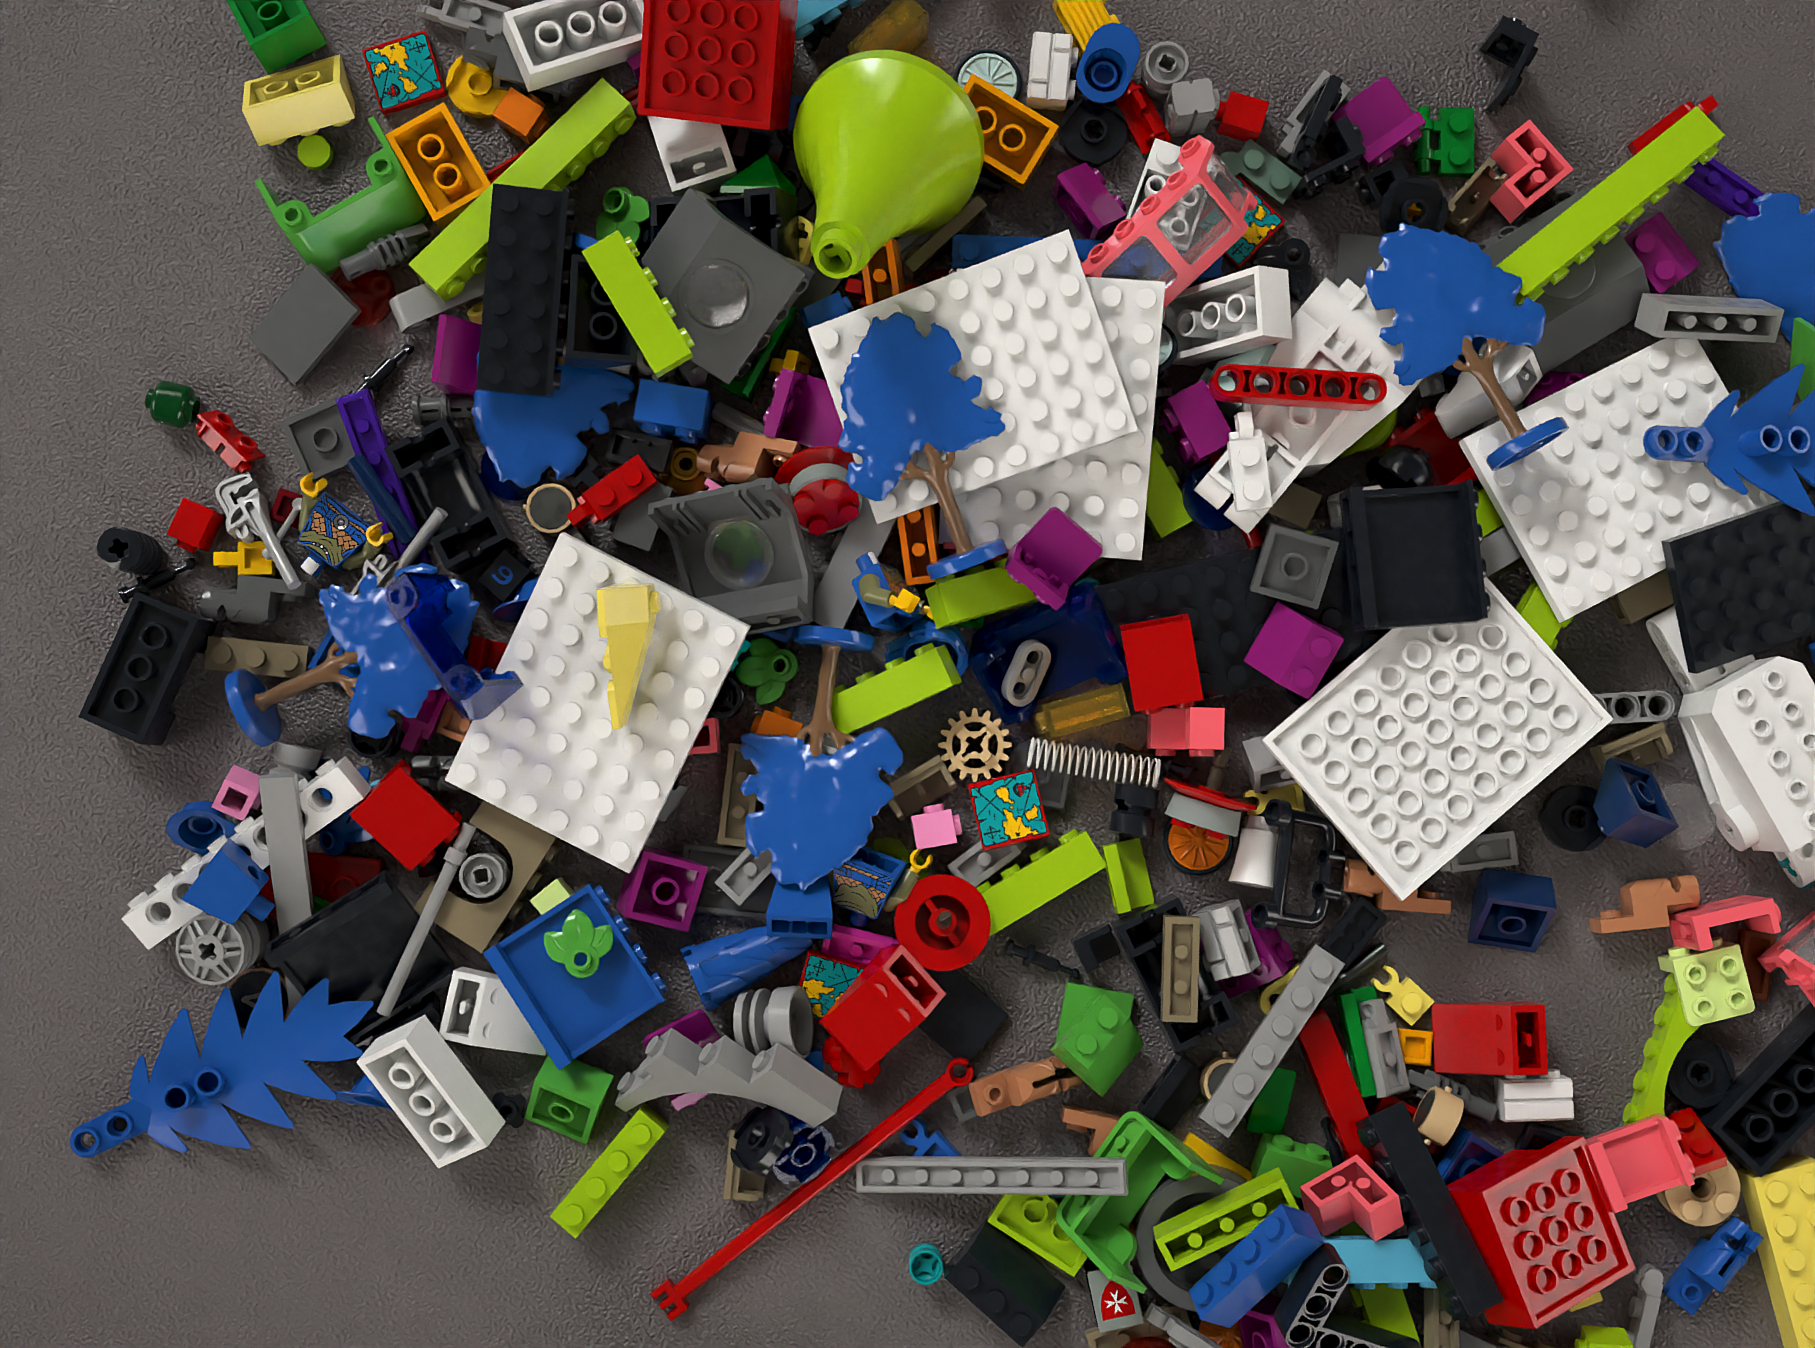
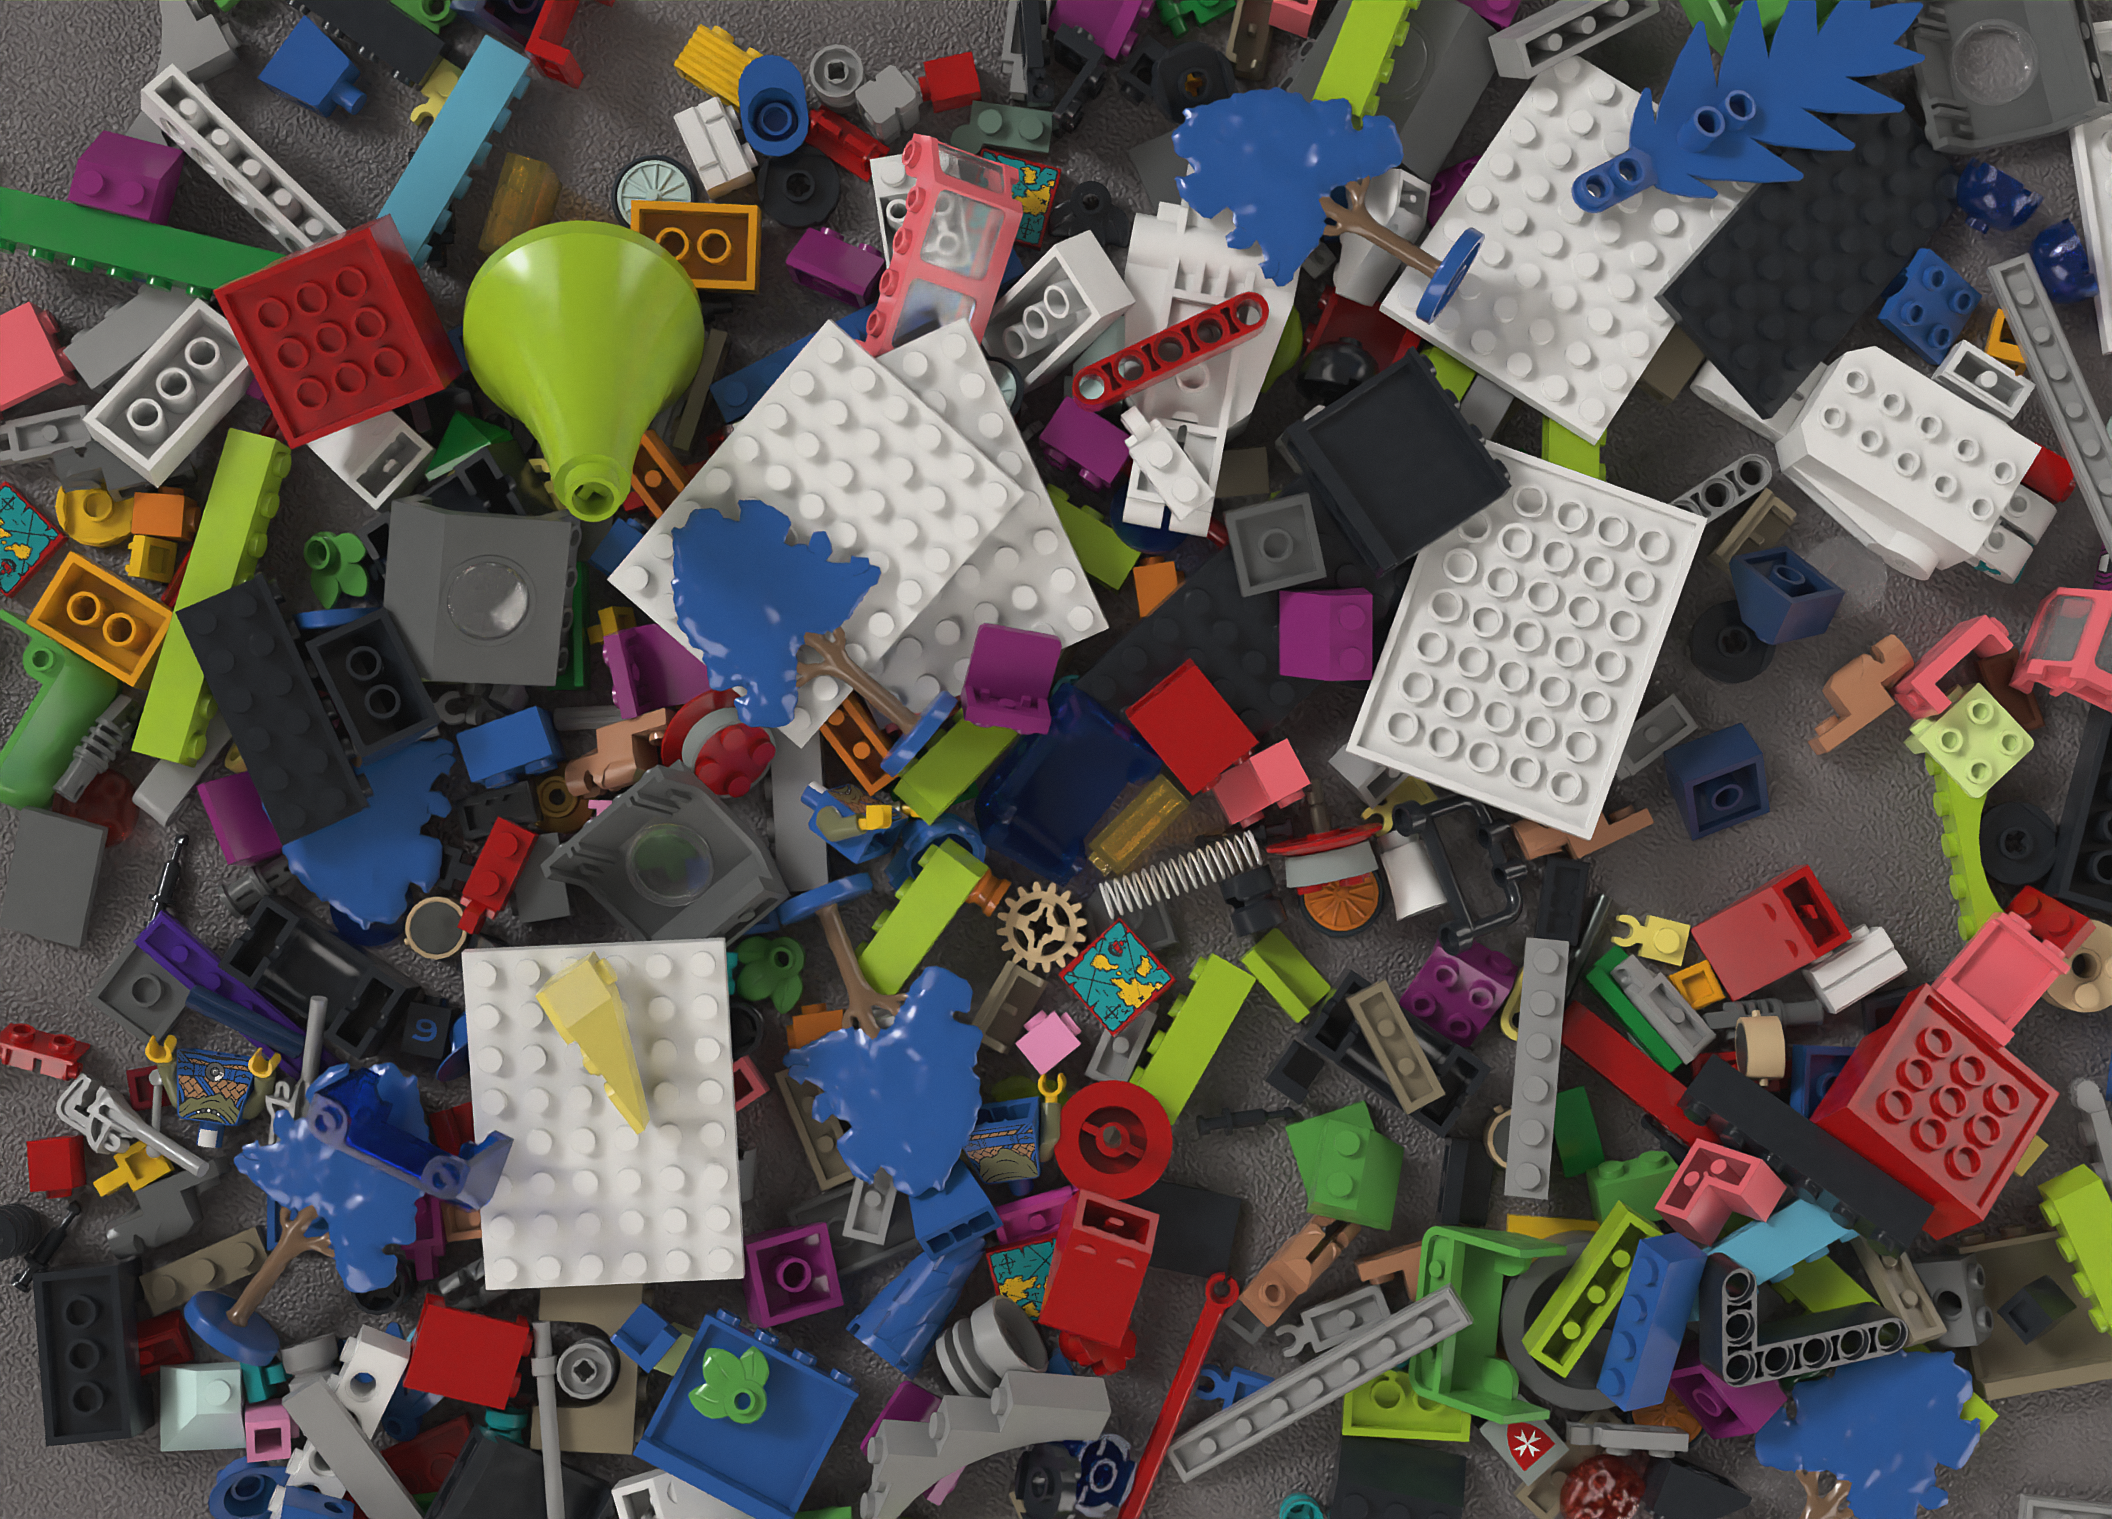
camera: 25 degrees left, 0 degrees up
lime brick [582,230,695,378] -> none
light grey plate [1001,639,1051,707] -> none
light grey brick [1192,899,1261,981] -> none
none -> yellow tile [125,535,178,584]
none -> red slope [137,1310,195,1376]
none -> light aqua slope [160,1362,248,1452]
none -> teal tile [240,1362,293,1404]
none -> teal wheel [485,1406,529,1444]
none -> blue panel [610,1303,682,1373]
none -> orange wheel [965,869,1012,917]
none -> orange brick [1132,556,1185,621]
none -> light grey plate [1274,1284,1391,1357]

